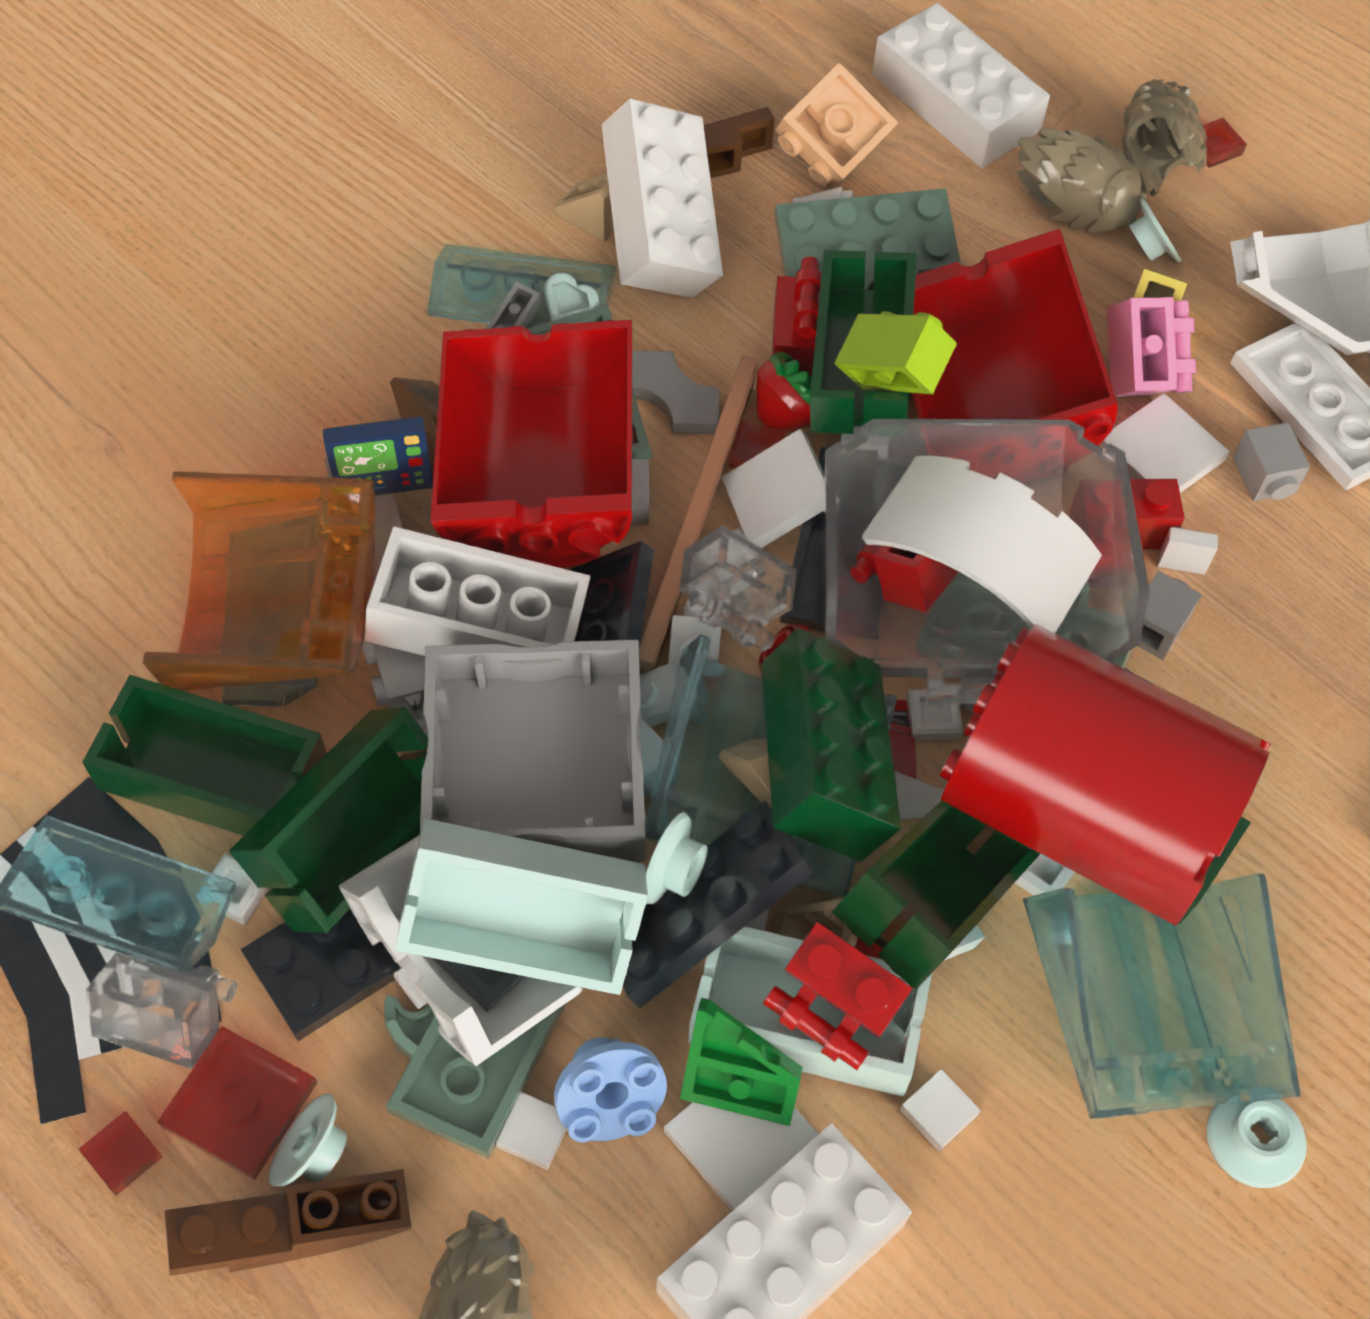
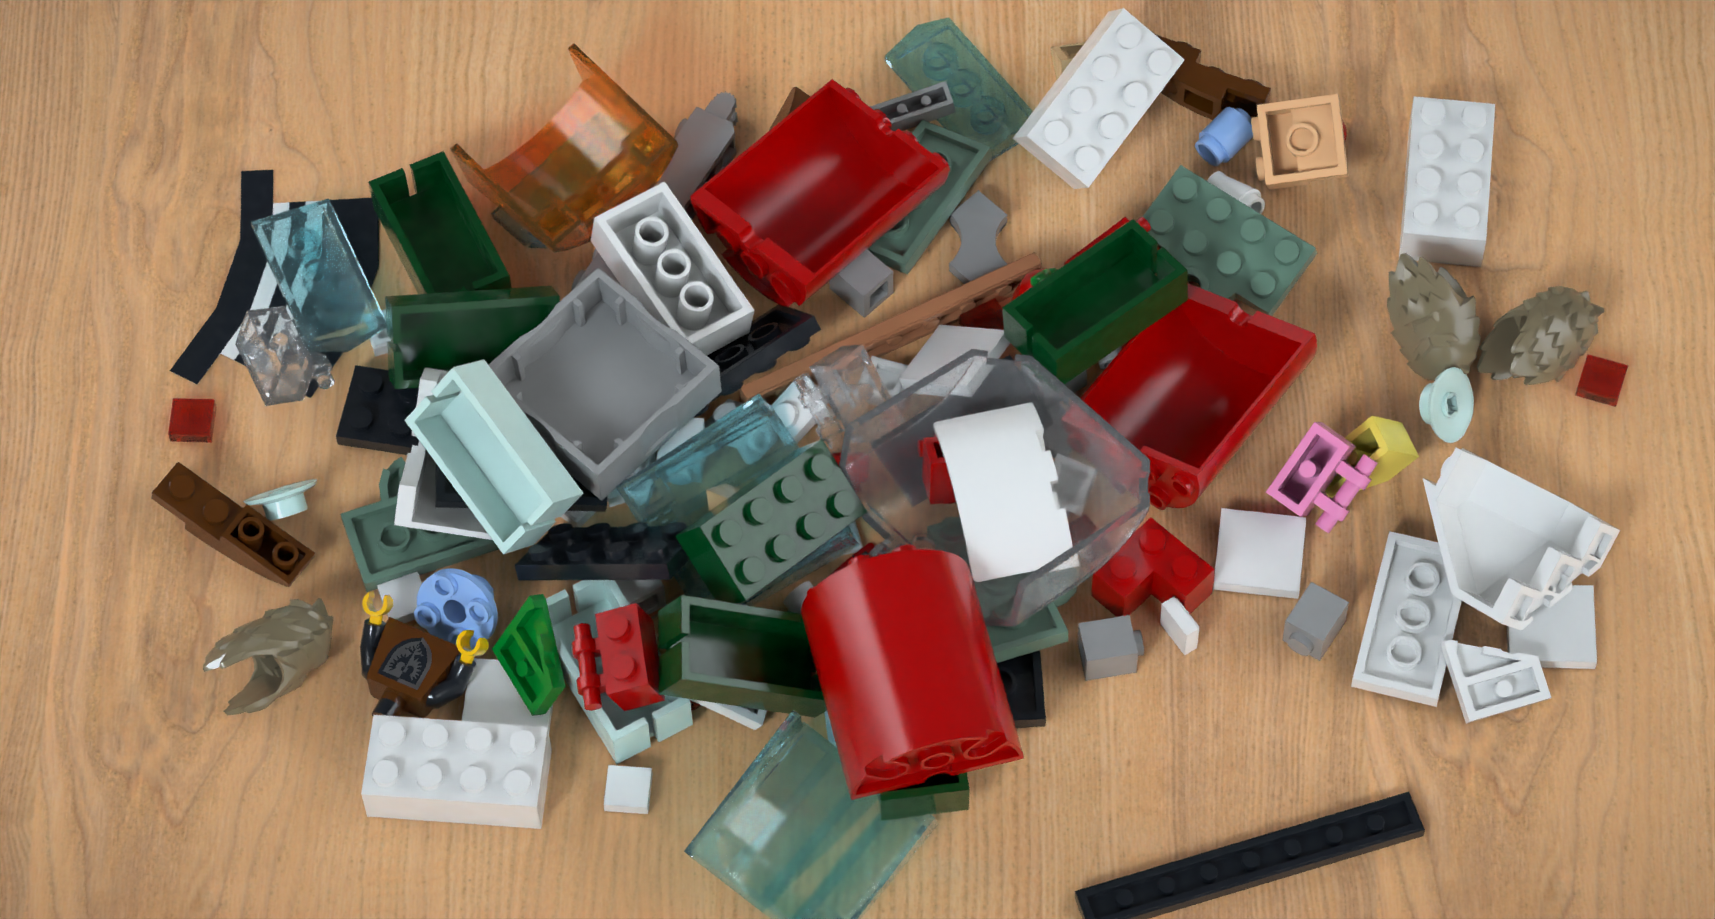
camera: 50 degrees right, 0 degrees up
clear red tile [157,1026,318,1181] -> none
dark blue tile [323,417,433,500] -> none
light aqua tile [544,273,600,321] -> none
light aqua piece [646,812,707,904] -> none
lime brick [834,311,957,394] -> none
none -> torso [360,591,489,718]
none -> light blue brick [1195,107,1253,166]

